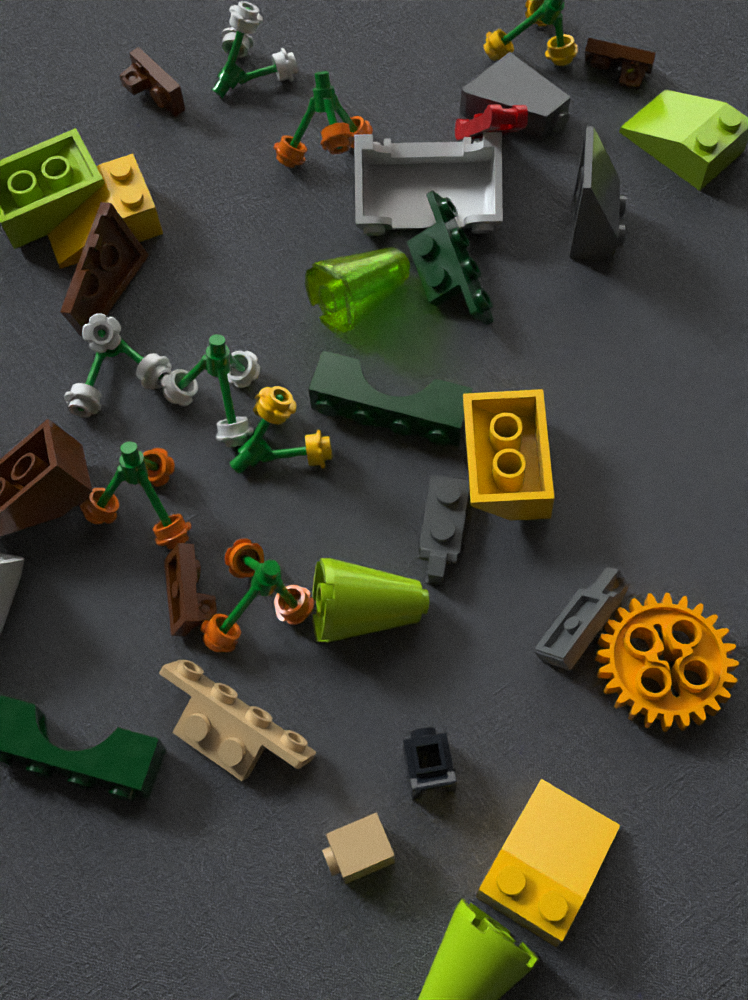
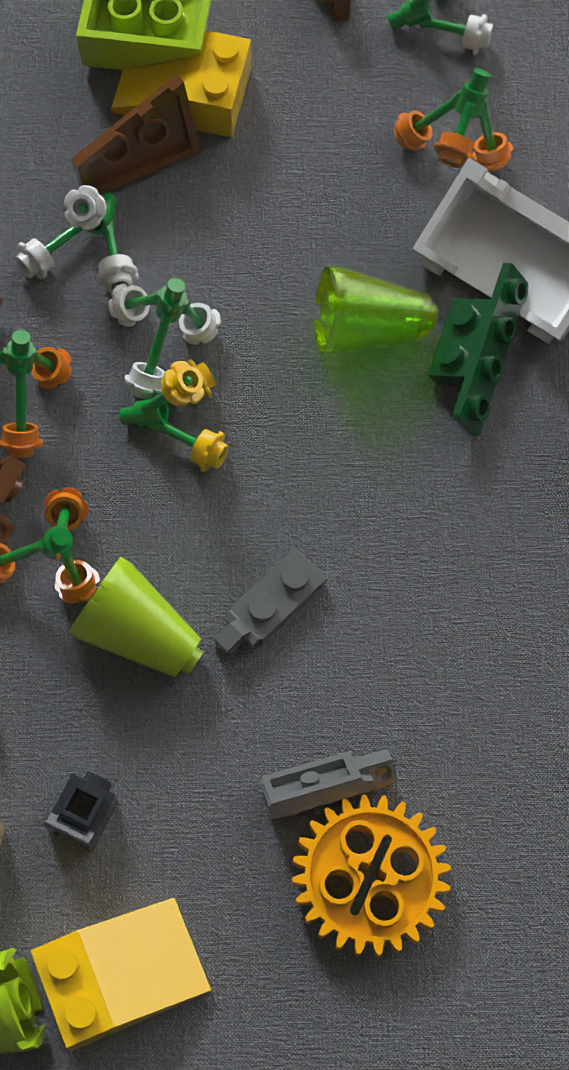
camera: 30 degrees right, 5 degrees up
dark green arch [308,350,473,446] -> none
yellow slope [463,389,554,521] -> none

